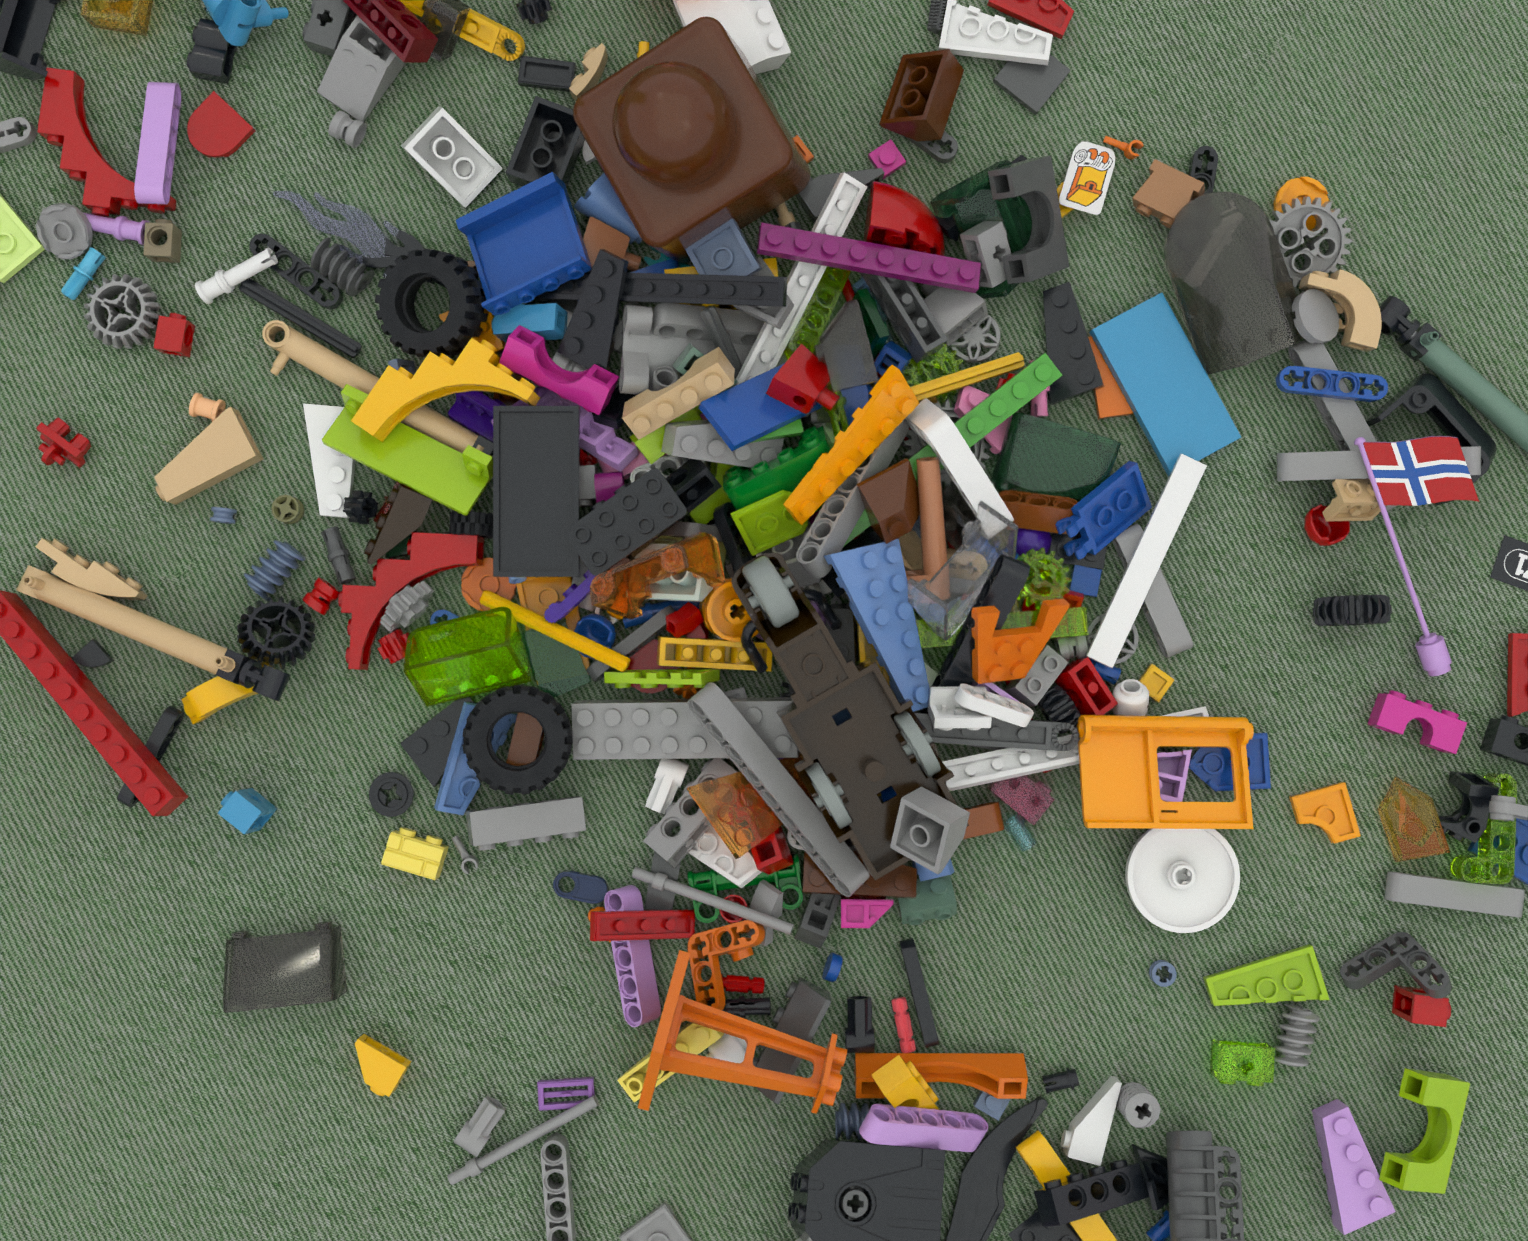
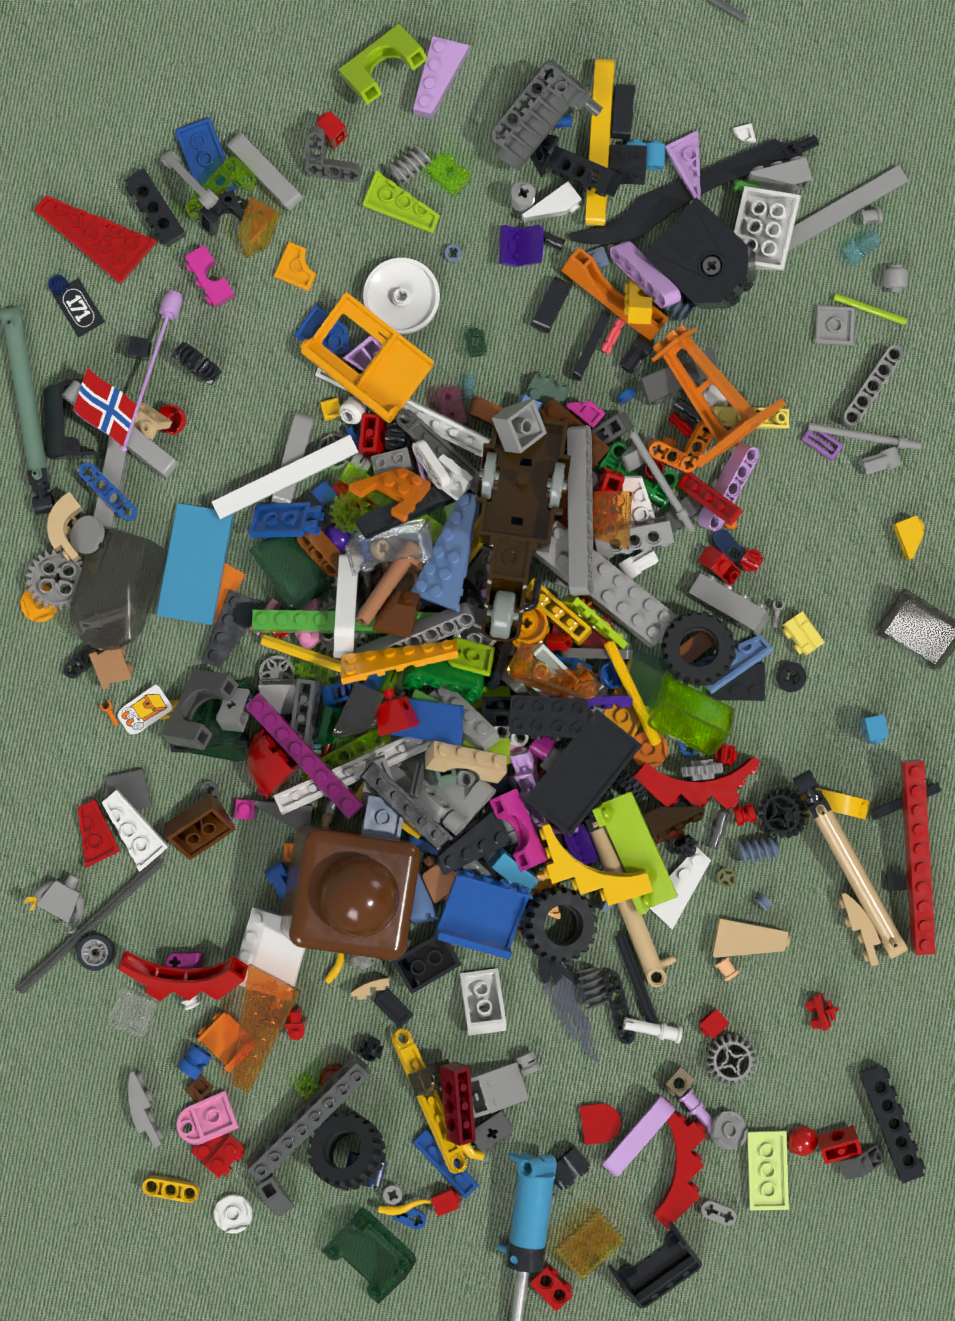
camera: 140 degrees left, 0 degrees up
medium azure axle [61,247,106,300] -> none
none -> black brick [127,336,152,361]
none -> blue piece [264,861,288,902]
none -> clear green brick [464,328,487,358]
none -> dark purple bracket [499,225,544,267]
none -> black beam [531,276,572,333]
none -> red slope [698,545,742,586]
none -> red gear [739,548,764,573]

